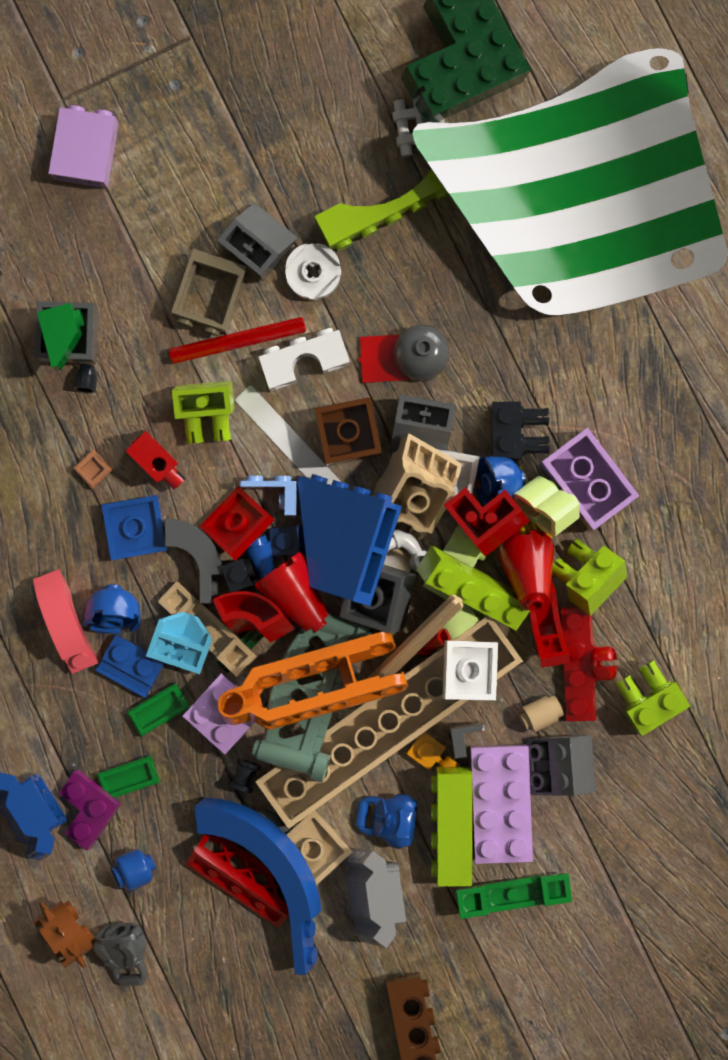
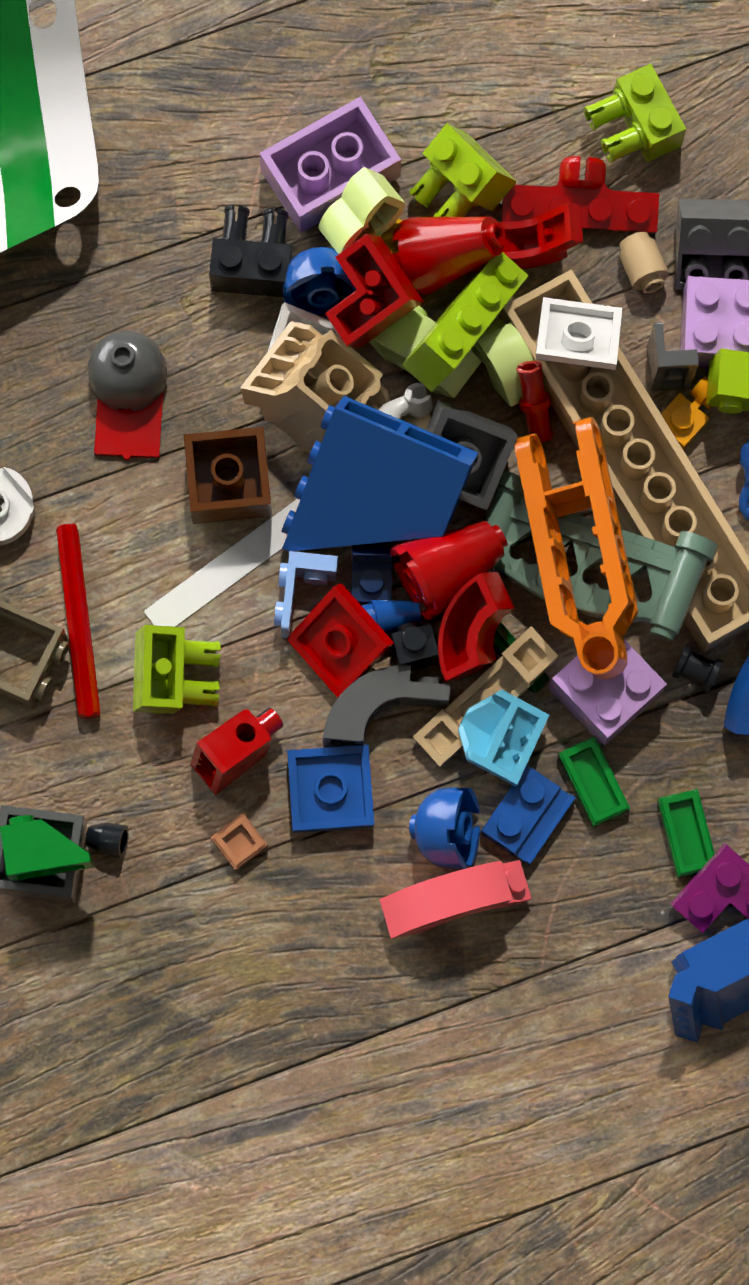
camera: 90 degrees left, 10 degrees down
white arch [259,328,350,392] -> none
tan axle [367,594,464,679] -> none
dark grey slope [389,394,456,454] -> none

